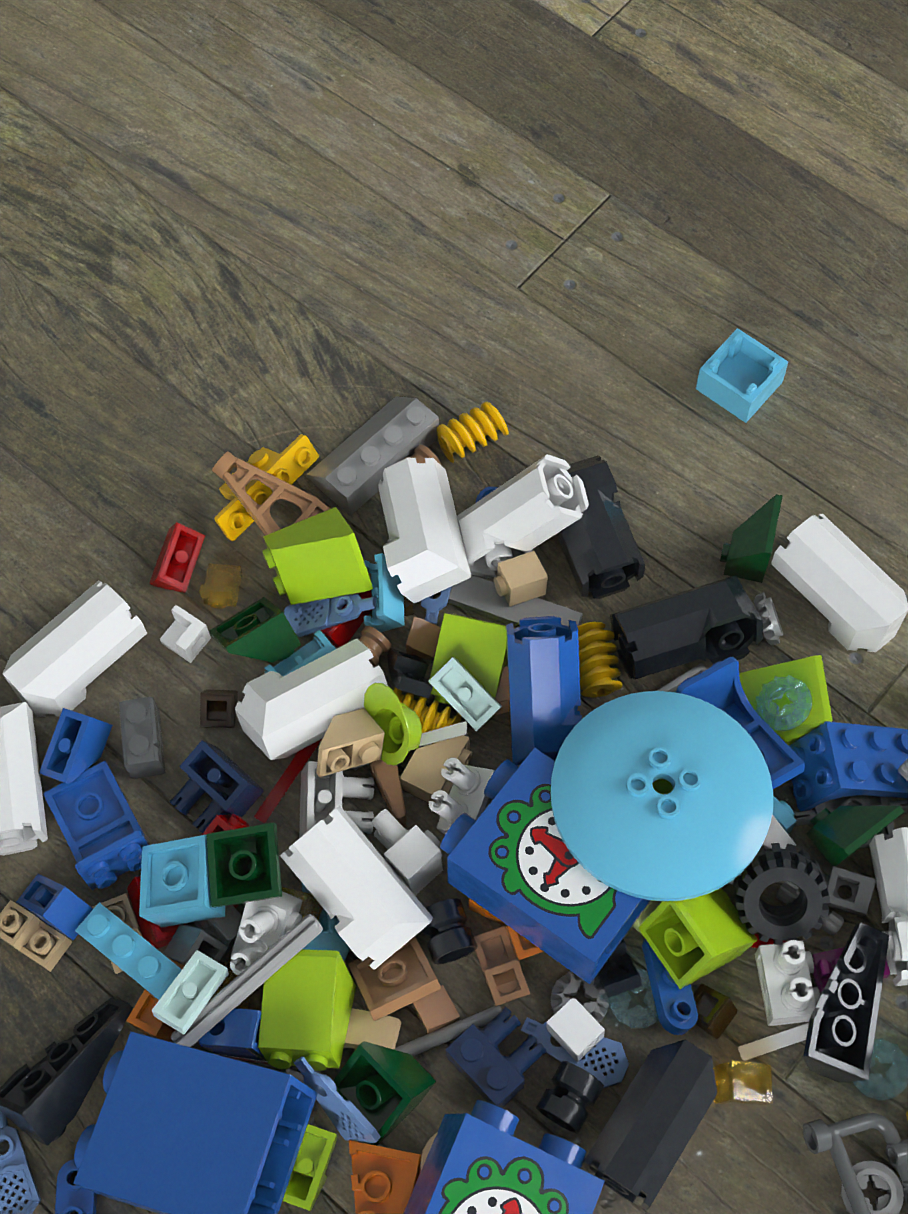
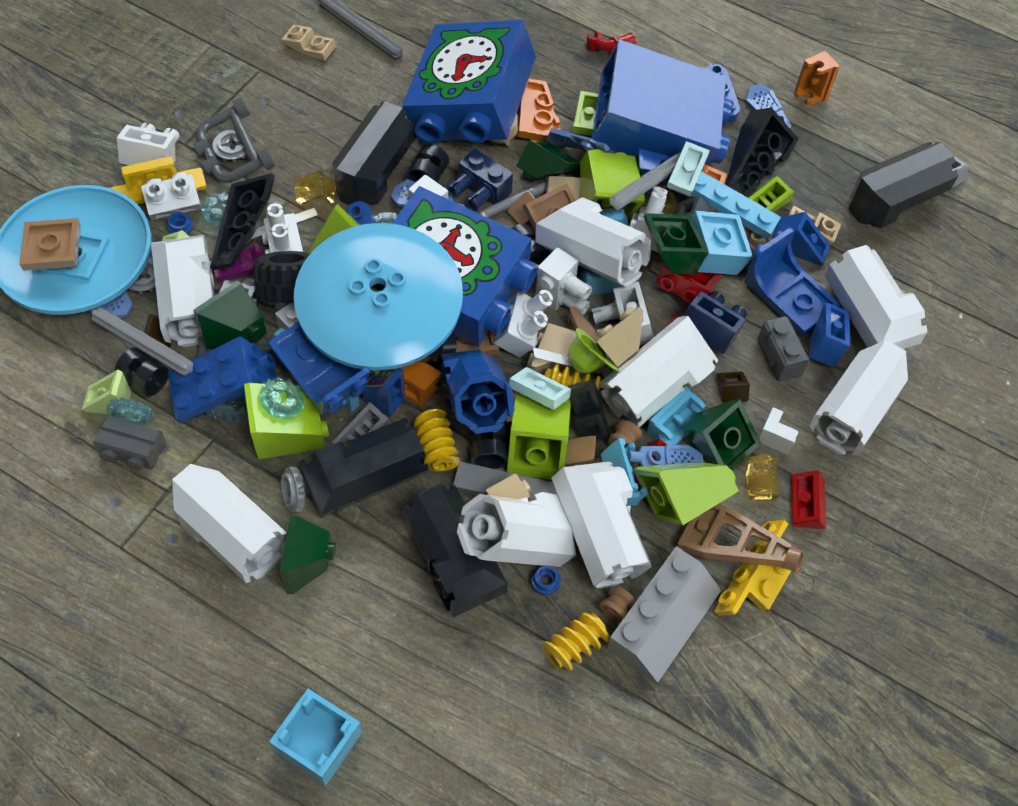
camera: 165 degrees right, 5 degrees down
none -> lime slope [749,176,794,213]

